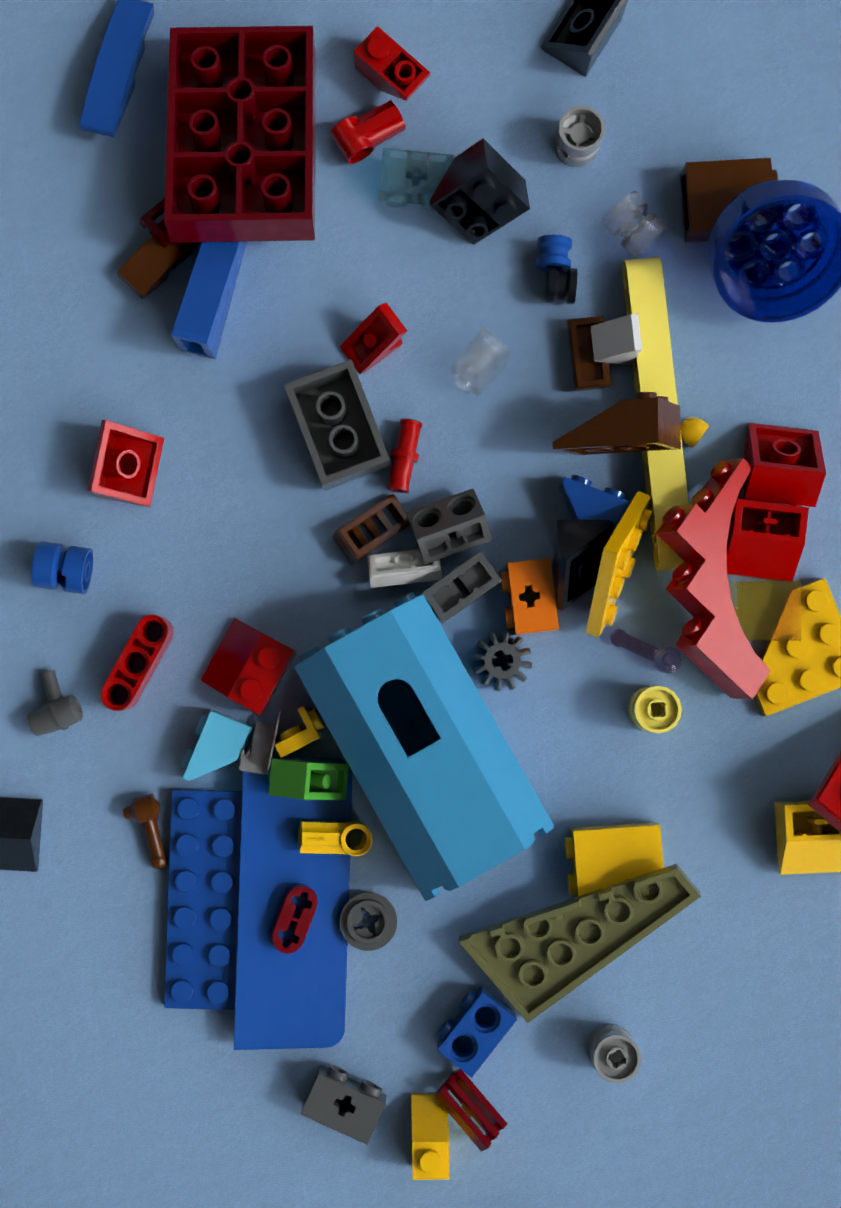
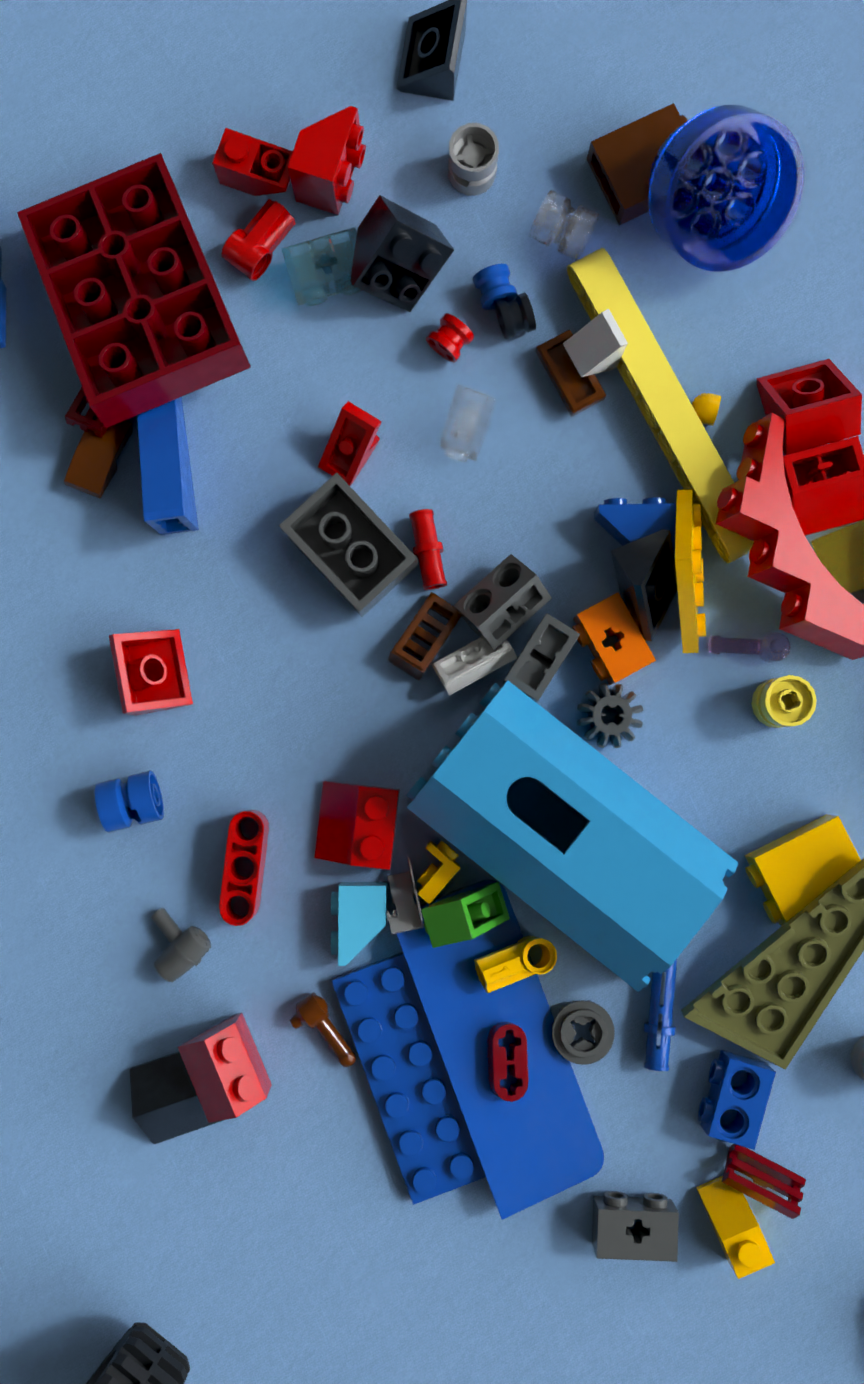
camera: 15 degrees left, 0 degrees up
reddish brown slope [553,392,681,456] -> none
none -> red slope [178,1012,272,1123]
none -> red slope [288,106,366,215]
none -> red wheel [426,313,474,363]
none -> blue pin [644,959,677,1071]

